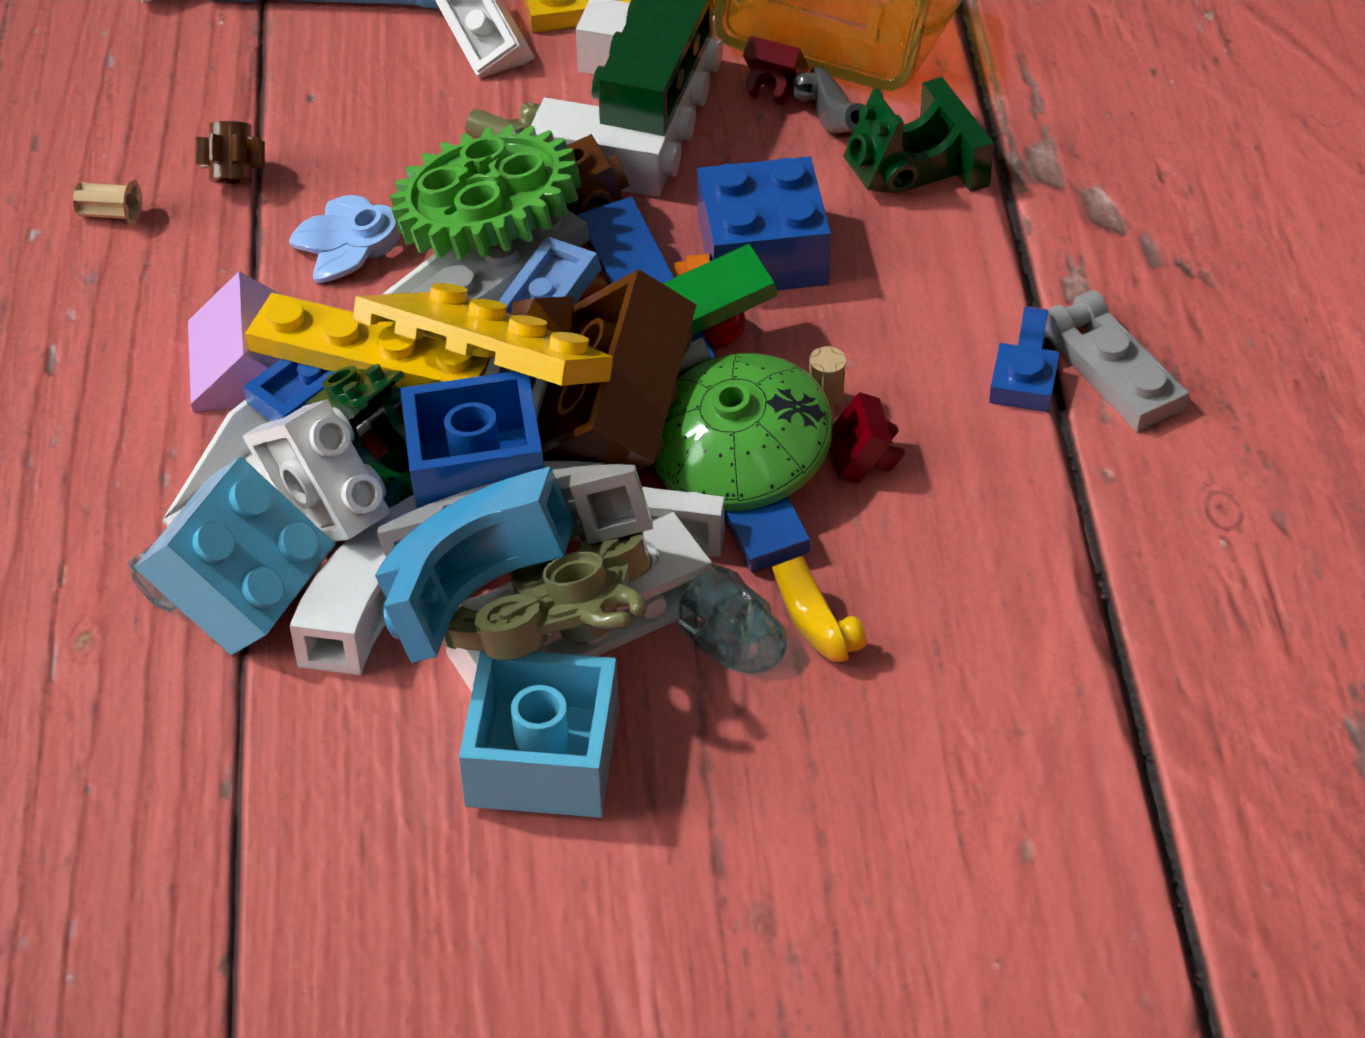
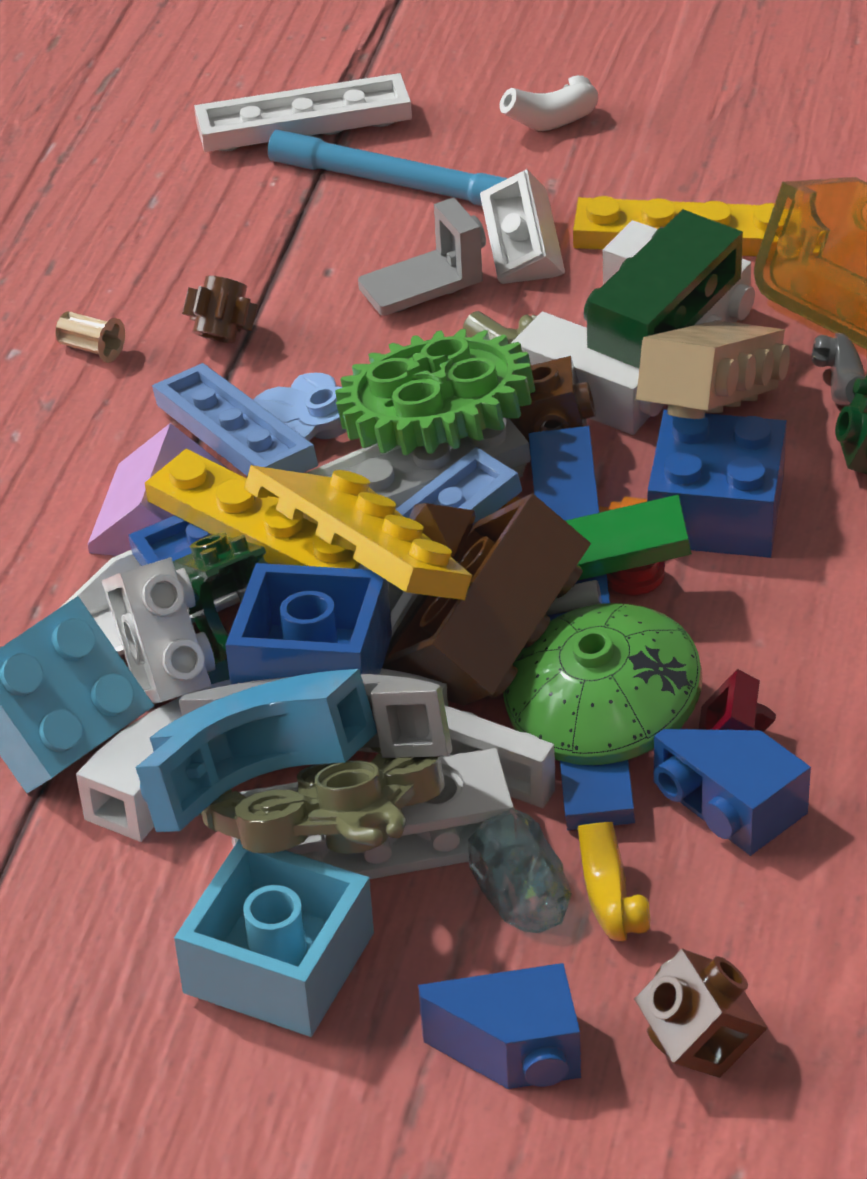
camera: 20 degrees right, 5 degrees down
dark red tile [743,36,810,105] -> none
tan piece [809,346,846,414] -> none
none -> medium blue plate [152,363,318,477]
none -> light grey bracket [358,197,486,315]
none -> blue slope [418,963,581,1089]
none -> reddish brown brick [634,949,768,1078]
none -> tan brick [636,320,790,419]
none -> blue slope [653,729,811,856]

